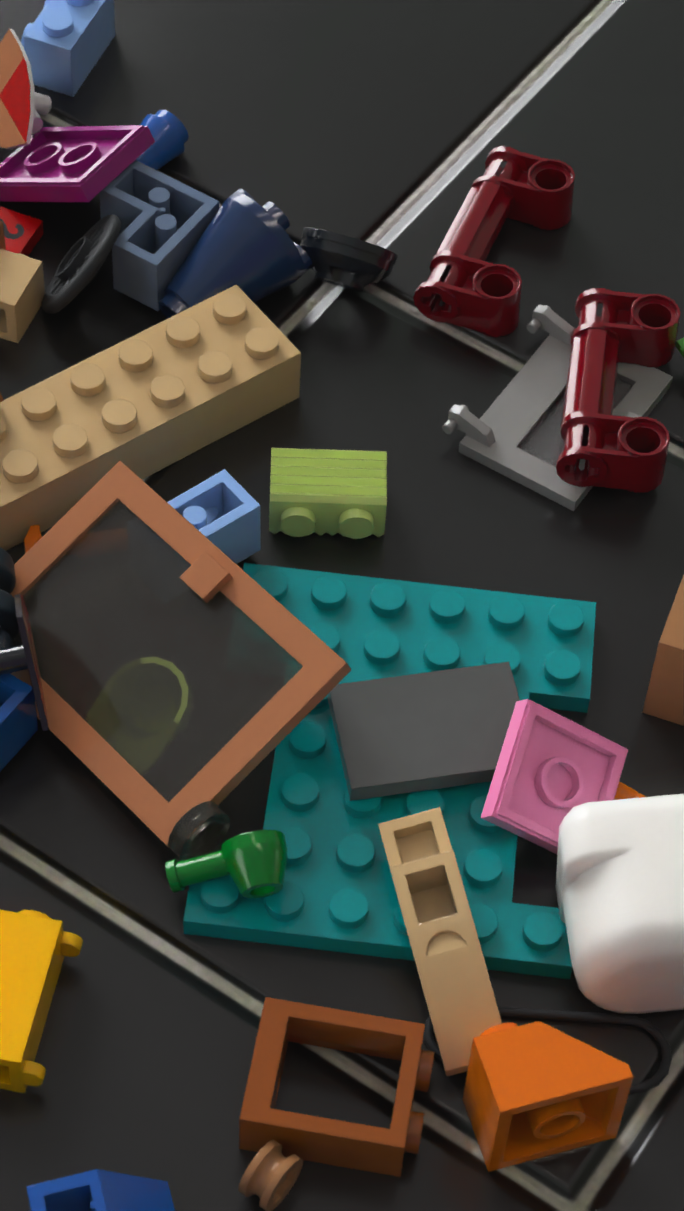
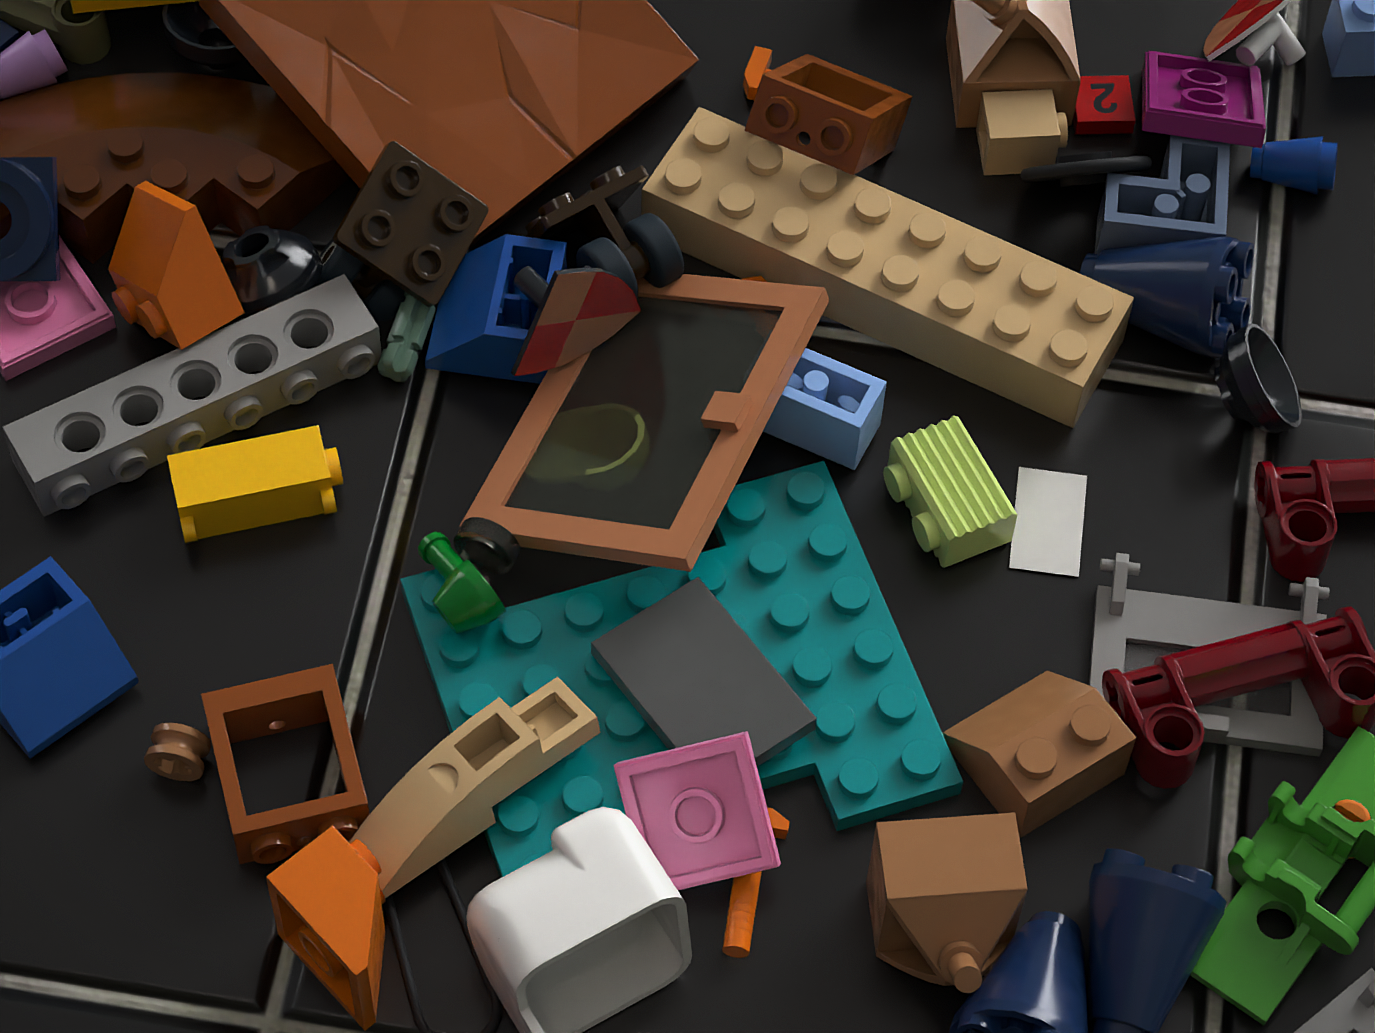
camera: 65 degrees right, 5 degrees up
none -> medium nougat slope [942,671,1136,838]
none -> white sticker [1009,467,1087,577]

